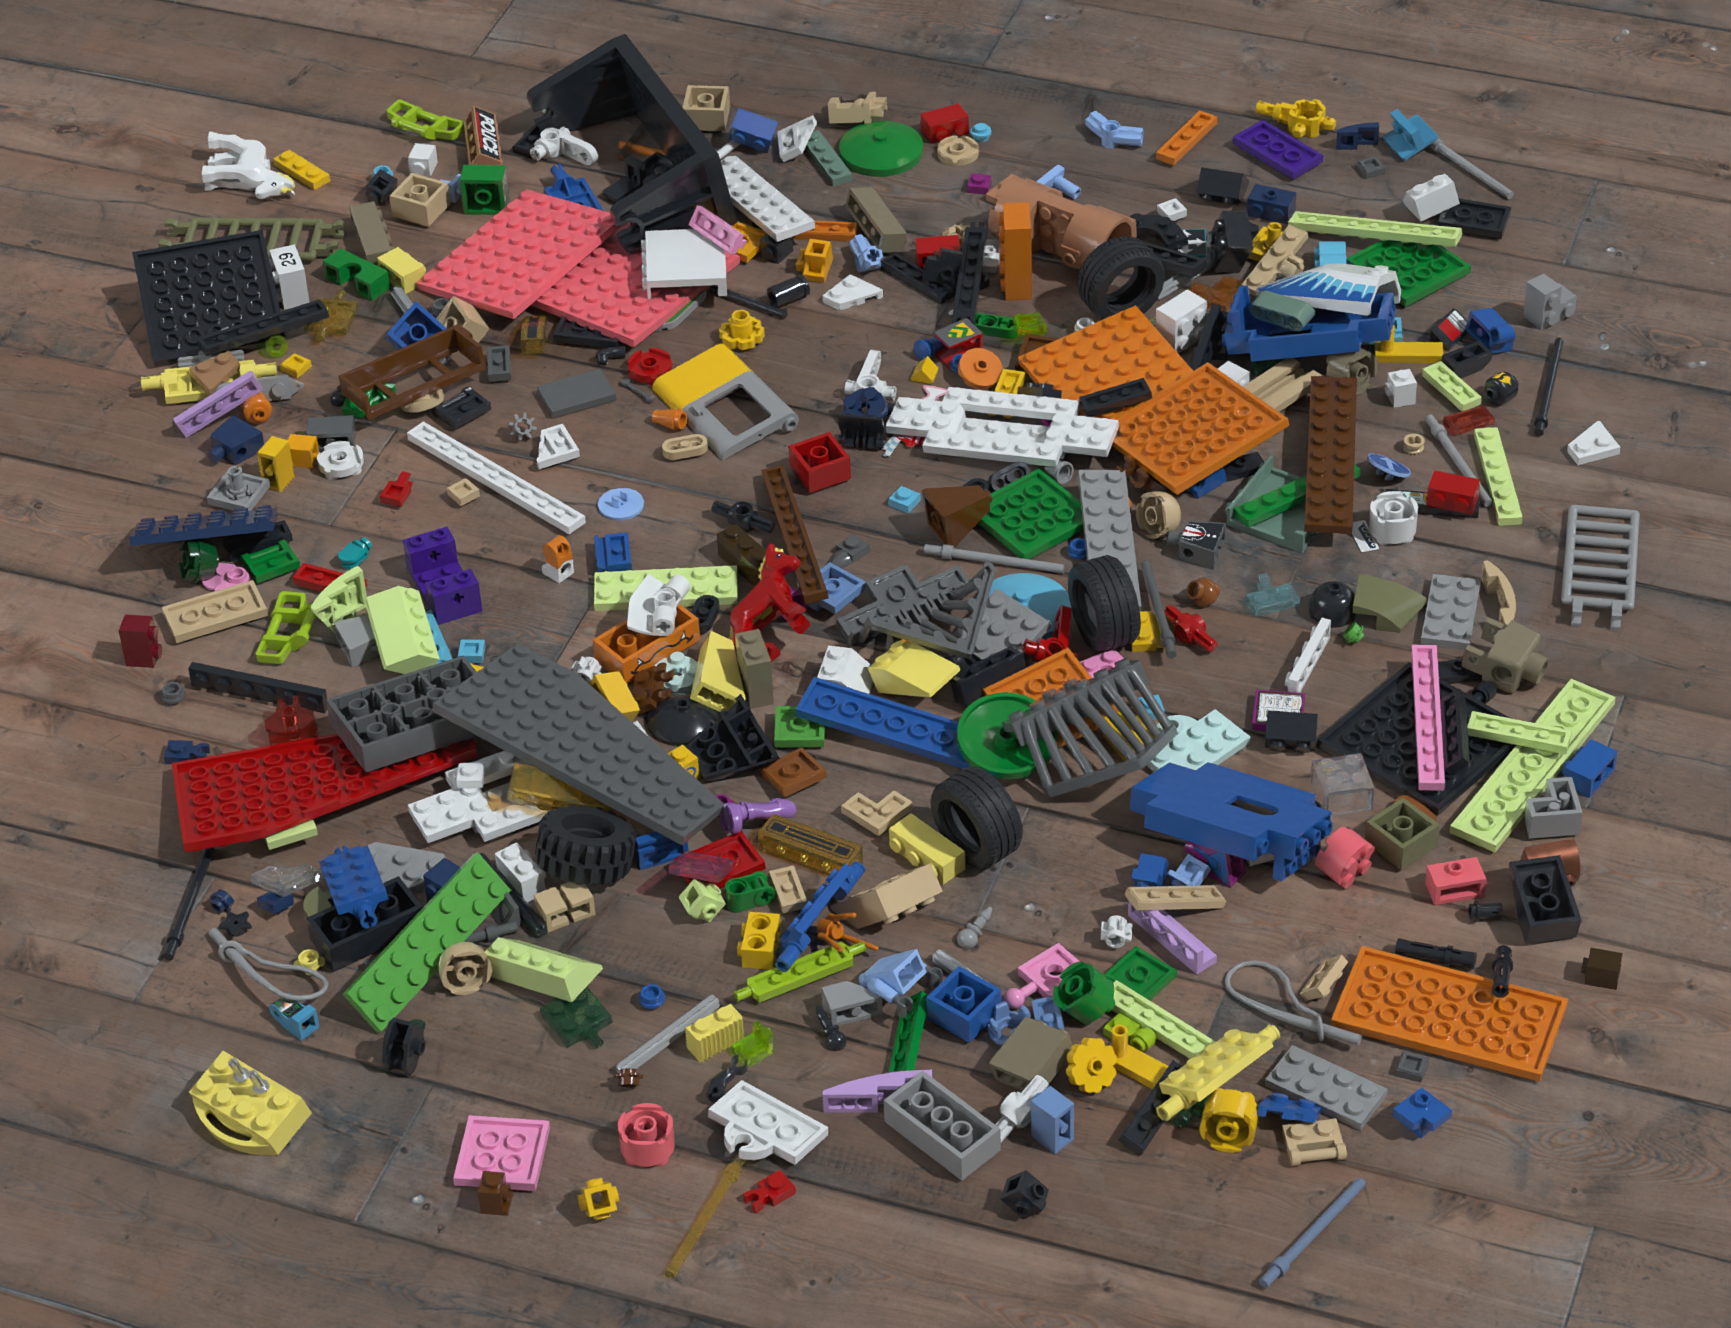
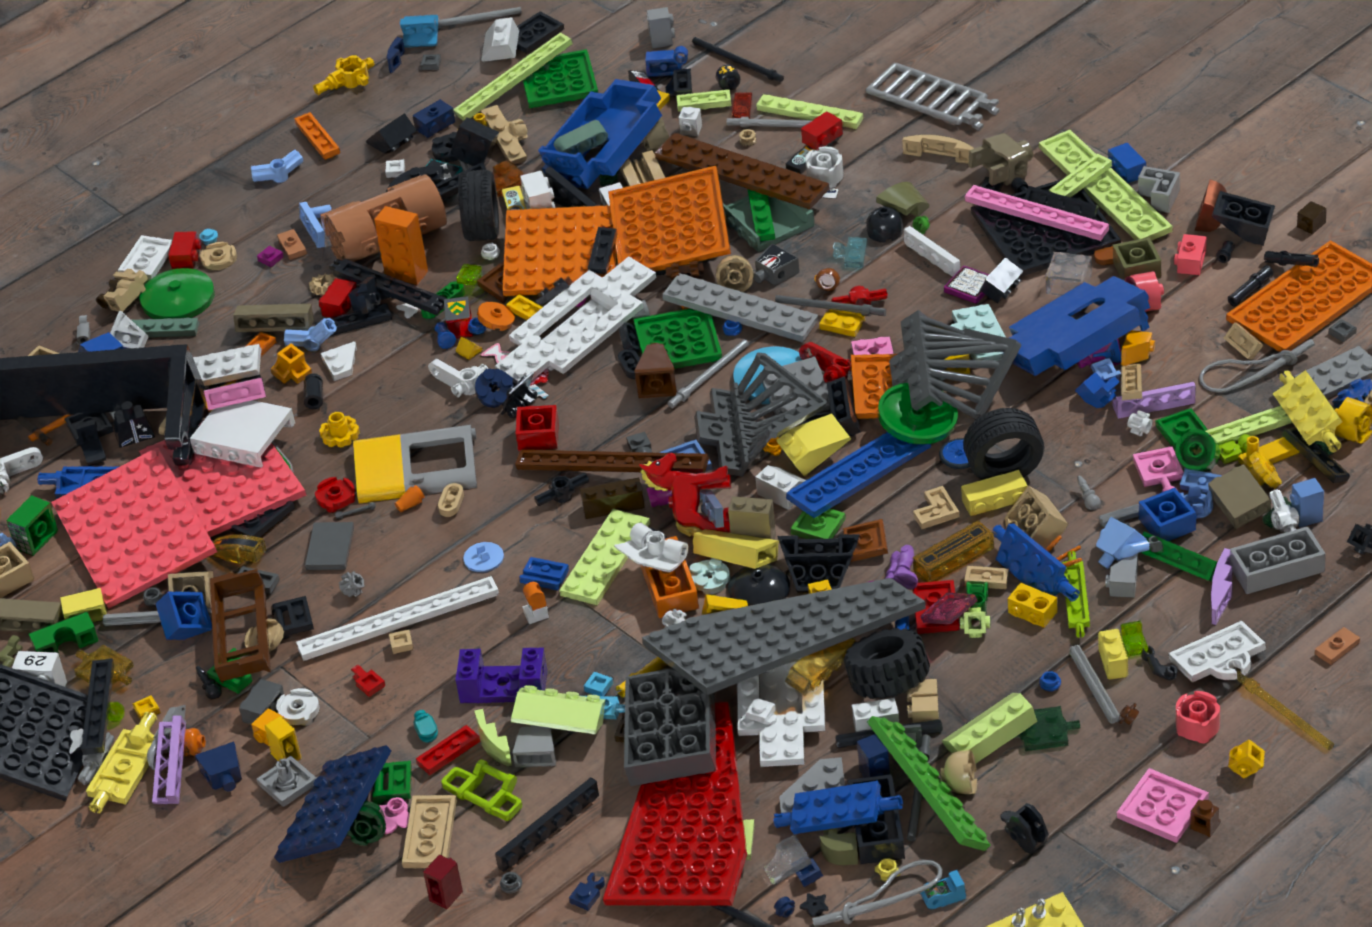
camera: 60 degrees left, 0 degrees up
medium nougat wing [189,351,240,395] -> none
clear red hinge [265,695,319,745] -> none
white wing [537,424,580,469] -> none
black arm [595,346,626,365] -> none
reddish brown plate [632,662,674,715] -> none
black bar [710,285,788,319] -> none
red plate [743,1170,796,1214] -> none
black bar [816,1006,847,1051] -> none
medium azure plate [888,486,921,513] -> none
black tyre [1068,555,1141,652] -> none
dark purple plate [1233,120,1323,179] -> none
windscreen [1256,264,1401,316] -> none
medium azure brick [1314,241,1346,268] -> none
piece [1367,453,1411,480] -> none
light grey plate [1421,574,1481,650] -> none
white wing [1567,421,1620,465] -> none
none -> light grey bar [77,315,90,345]
none -> white plate [118,235,172,280]
none -> sand blue plate [700,490,724,528]
none -> light orange slope [1121,330,1155,366]
none -> nougat plate [1315,627,1360,665]

